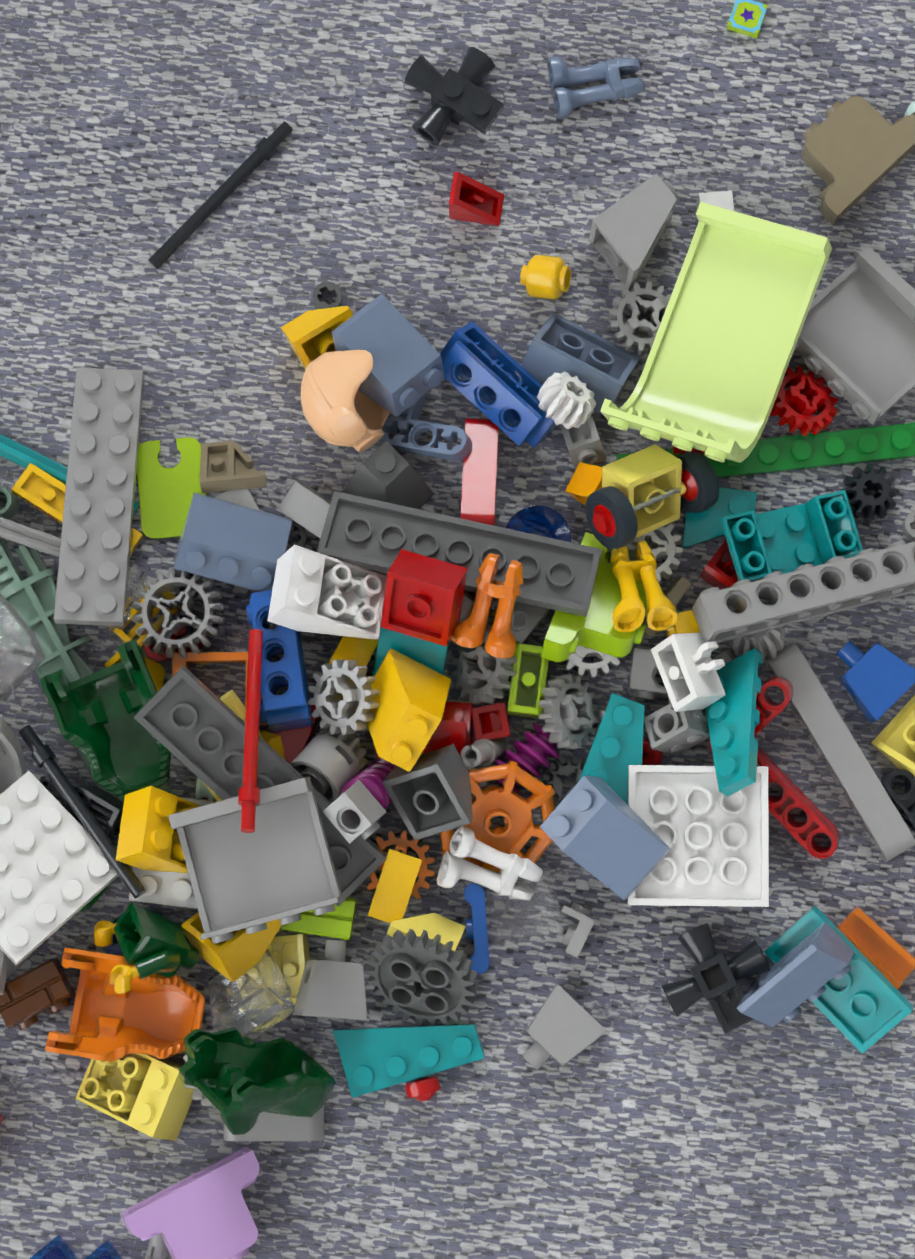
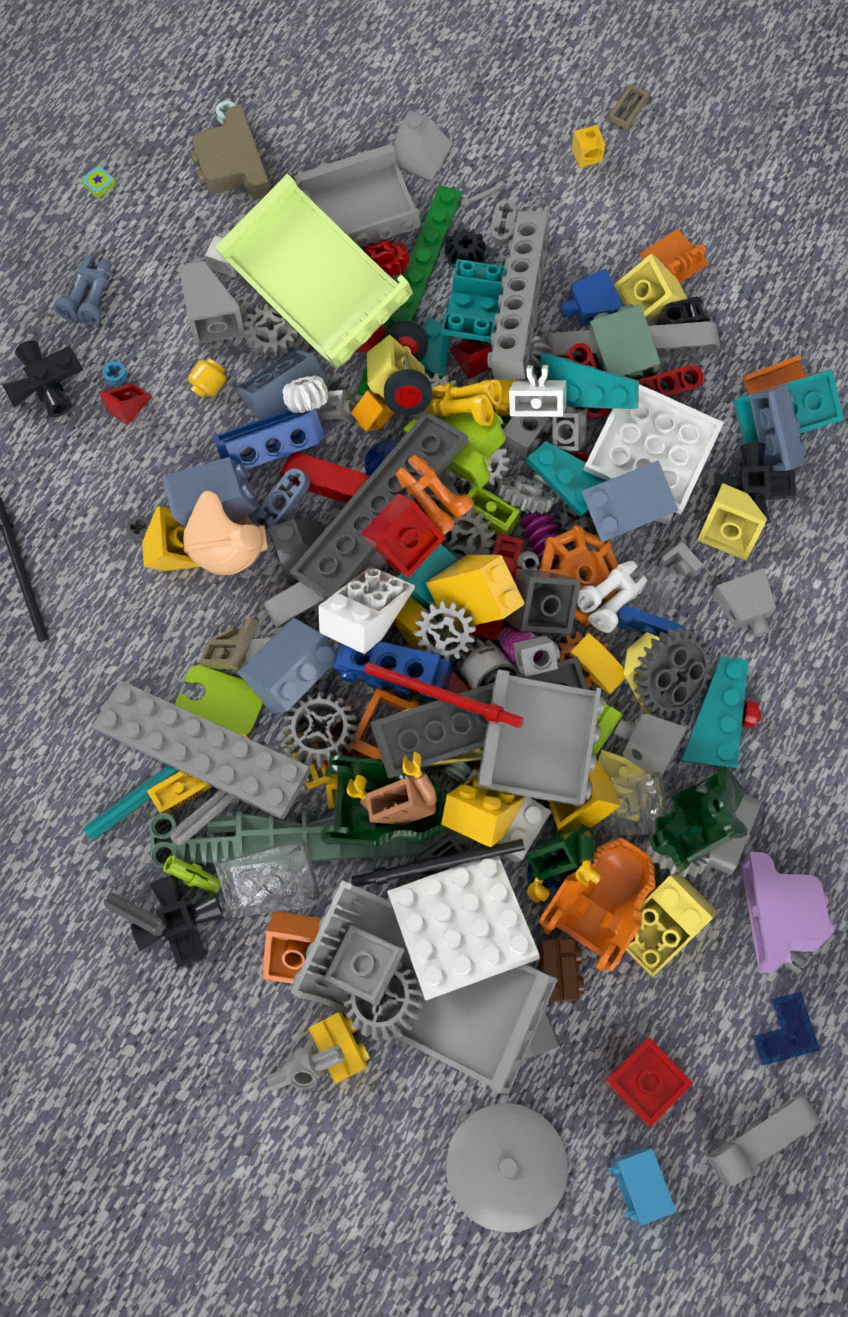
camera: 70 degrees left, 10 degrees down
none -> dark azure bush [102,361,127,386]
none -> nougat torso [347,752,437,825]
none -> sand green slope [589,304,661,380]
none -> light yellow slope [697,483,767,561]

